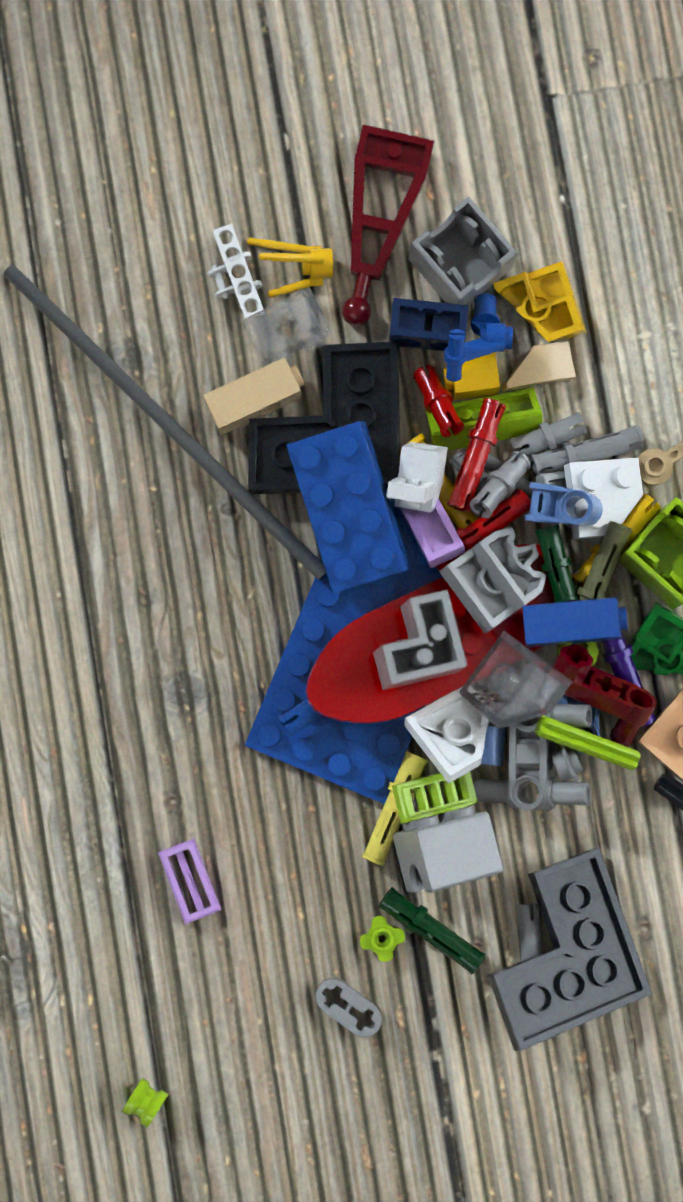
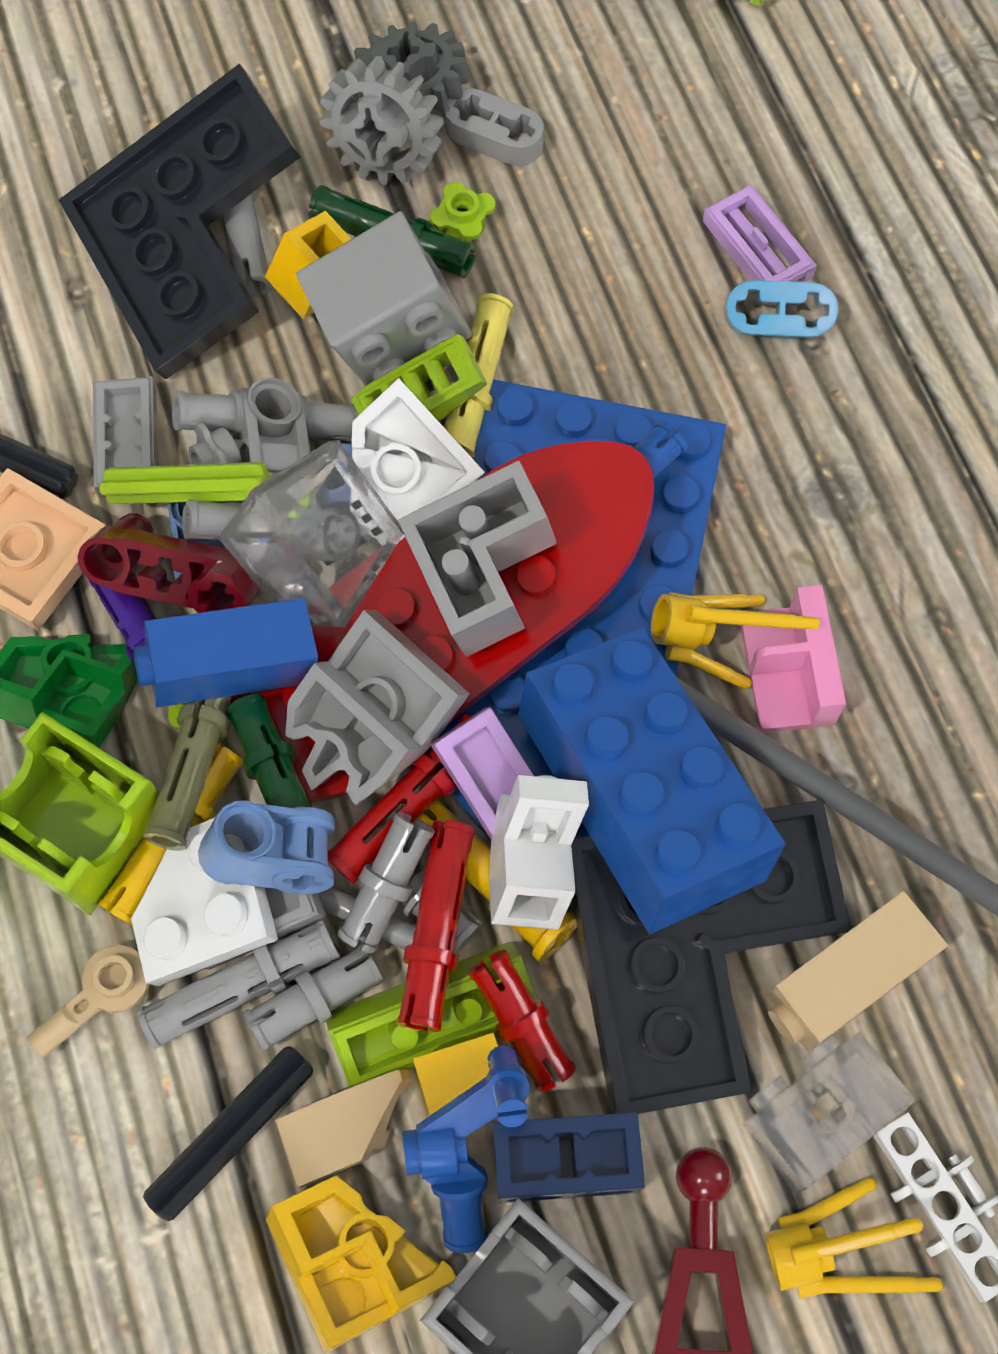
camera: 175 degrees right, 15 degrees down
none -> light grey plate [93,377,158,497]
none -> black axle [143,1046,313,1221]
none -> yellow brick [265,211,351,319]
none -> light grey gear [319,56,444,185]
none -> dark grey gear [347,21,469,113]
none -> yellow plant [651,592,821,689]
none -> beam [724,280,839,339]
none -> bright pink panel [740,585,846,733]

